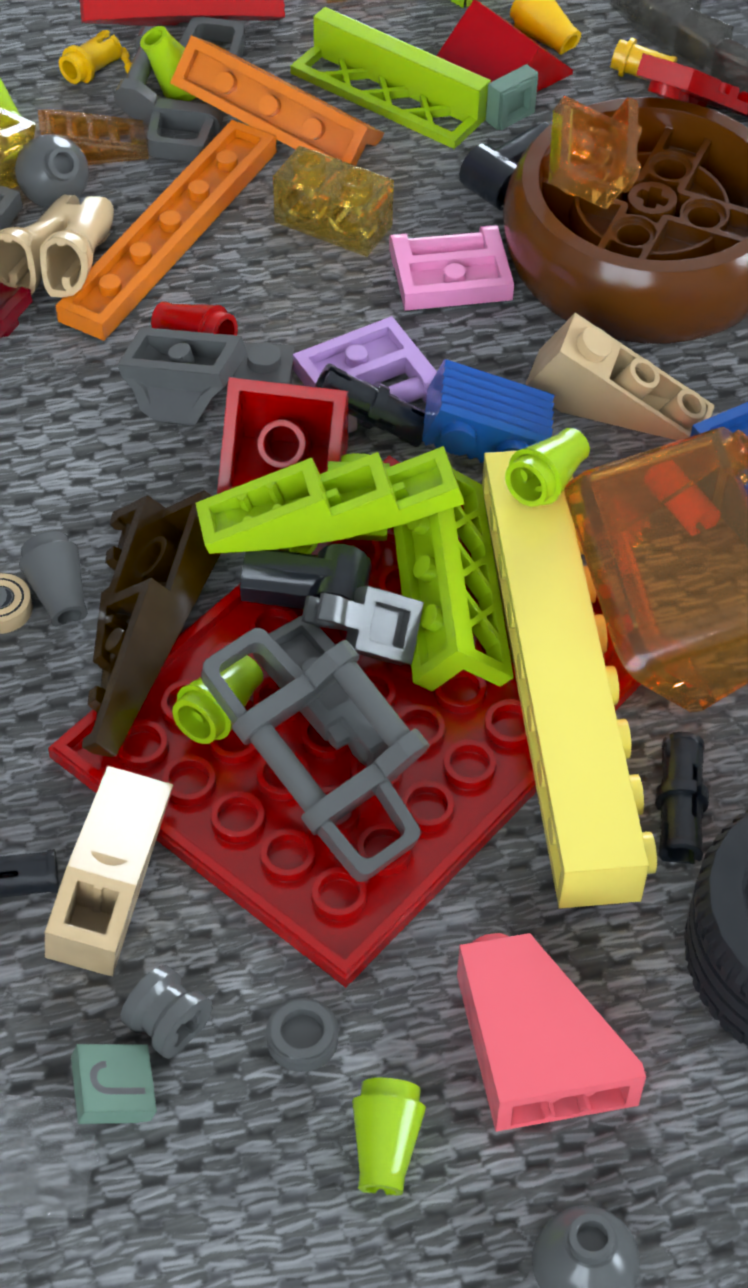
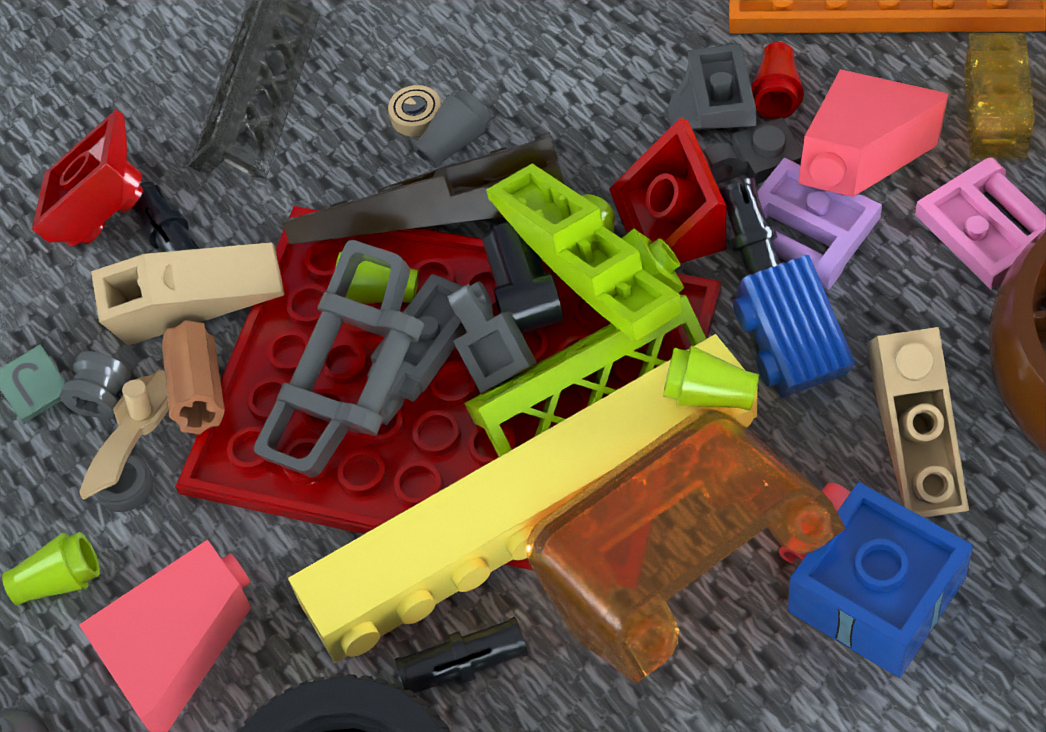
camera: 75 degrees right, 5 degrees up
none -> tan piece [80,369,169,500]
none -> nougat axle [162,320,225,435]
none -> coral slope [798,69,949,197]

